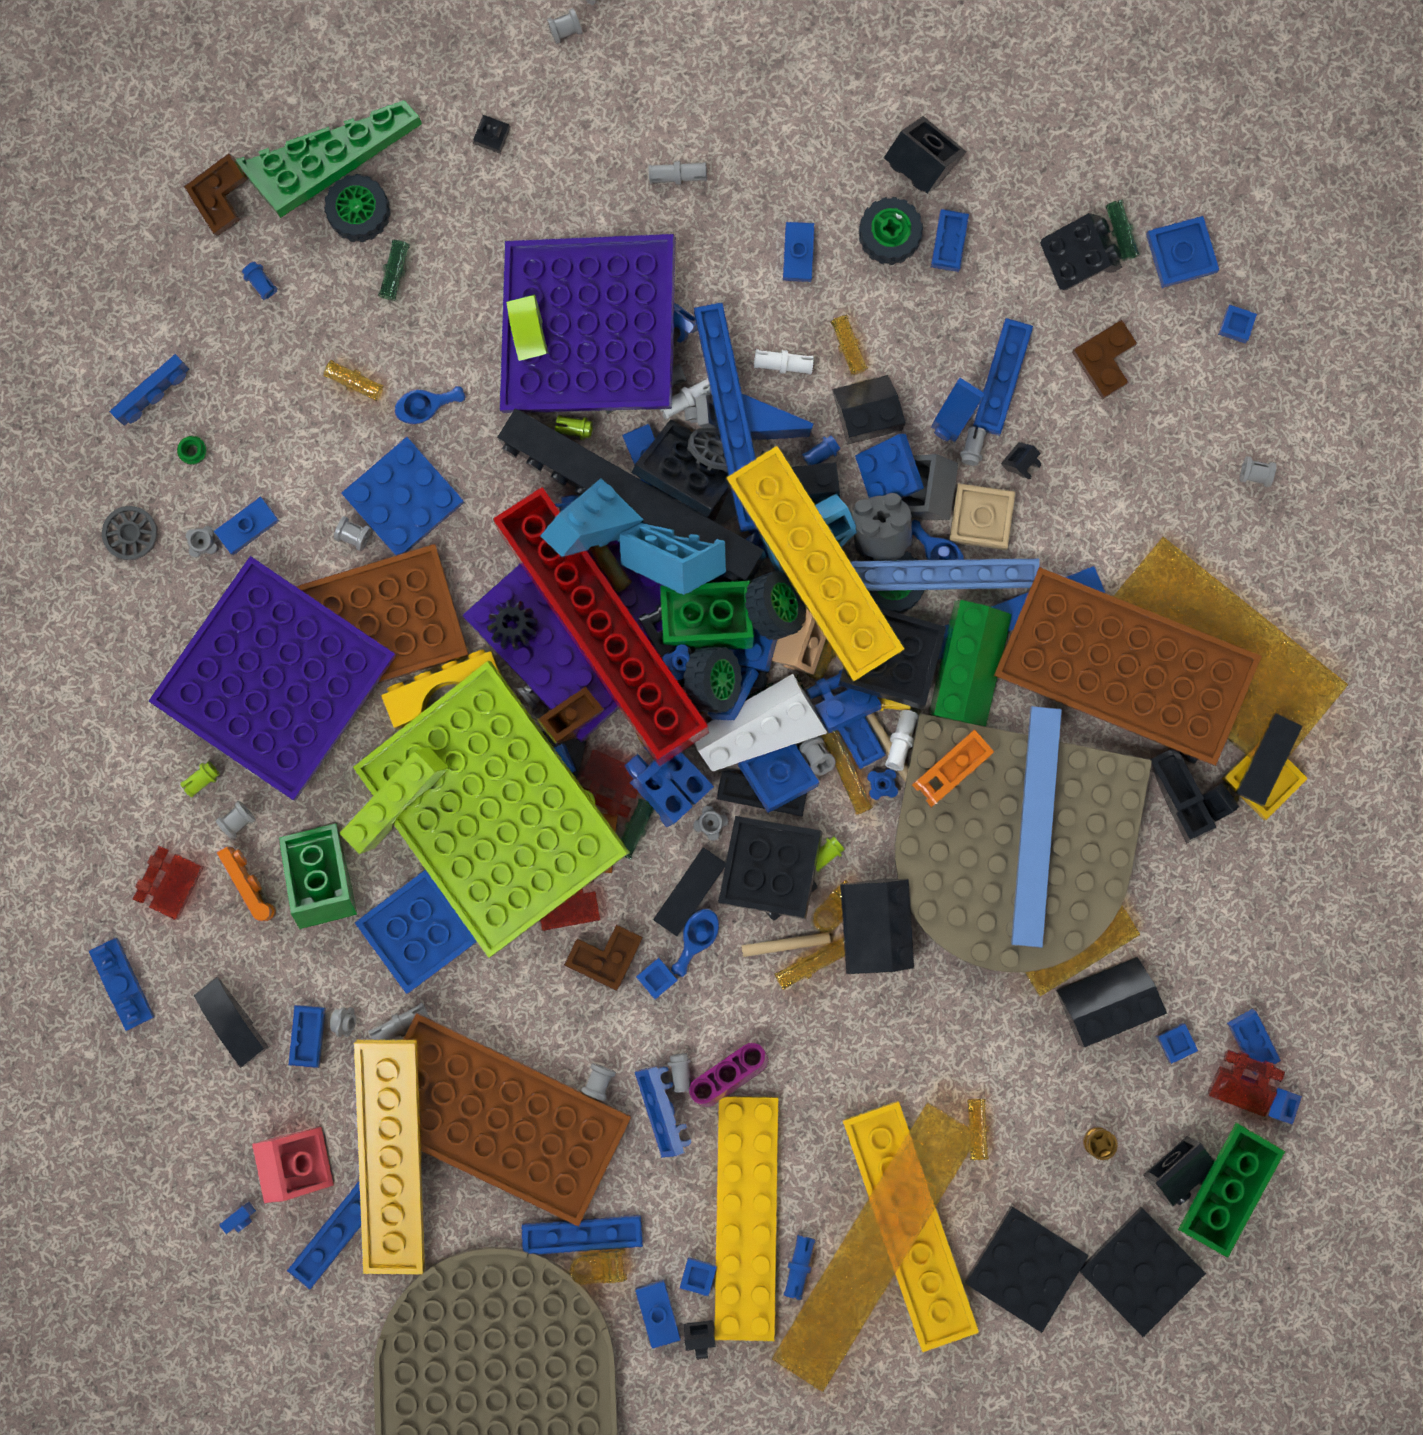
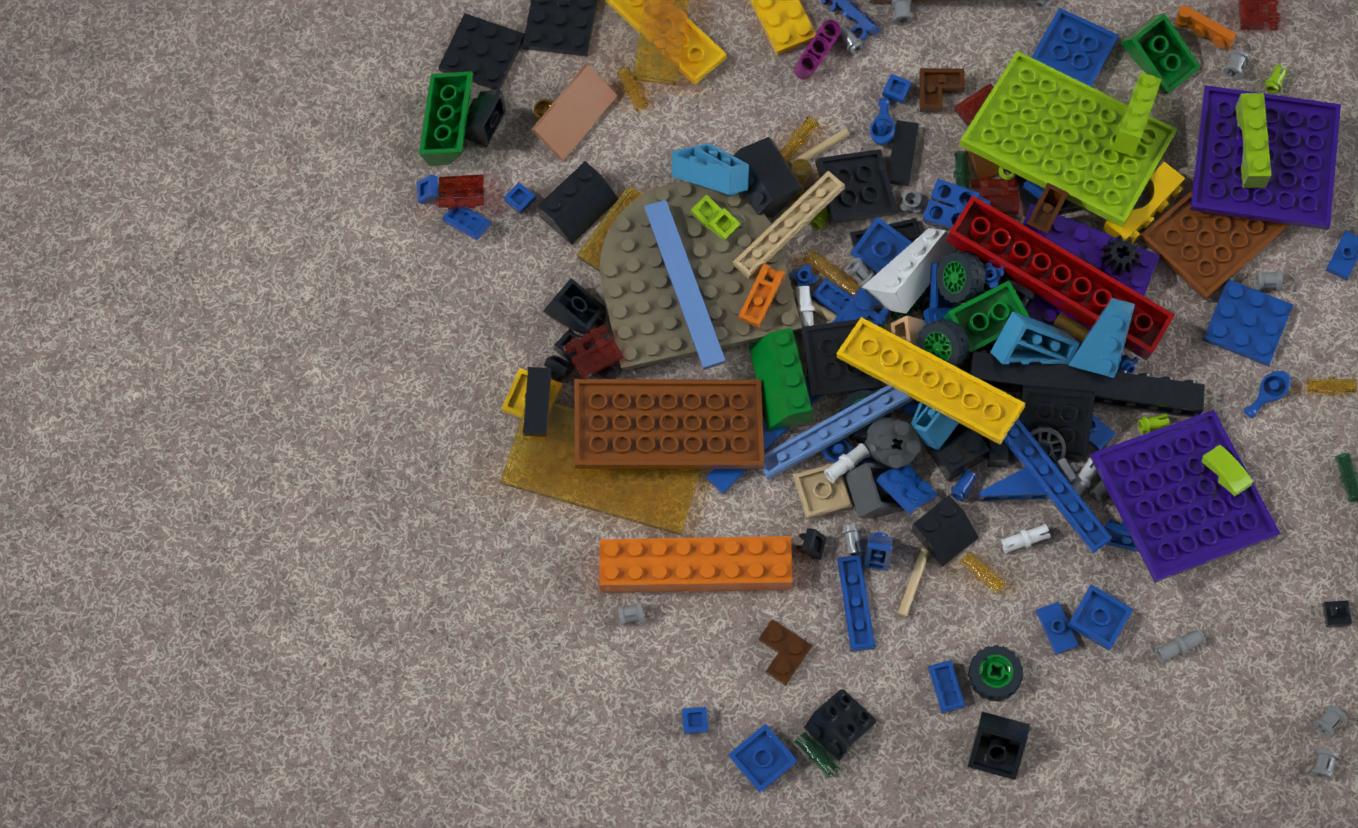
camera: 160 degrees right, 15 degrees down
none -> nougat tile [531,64,617,161]
none -> black slope [542,278,606,337]
none -> clear red plate [563,325,623,379]
none -> orange brick [599,536,792,593]
none -> dark azure wedge [671,143,749,195]
none -> lime slope [690,194,740,240]
none -> tan tile [733,171,845,279]
none -> white pin [824,443,870,483]
none -> tan bar [898,548,930,617]
none -> blue plate [1067,584,1133,651]
none -> lime arch [1236,93,1271,188]

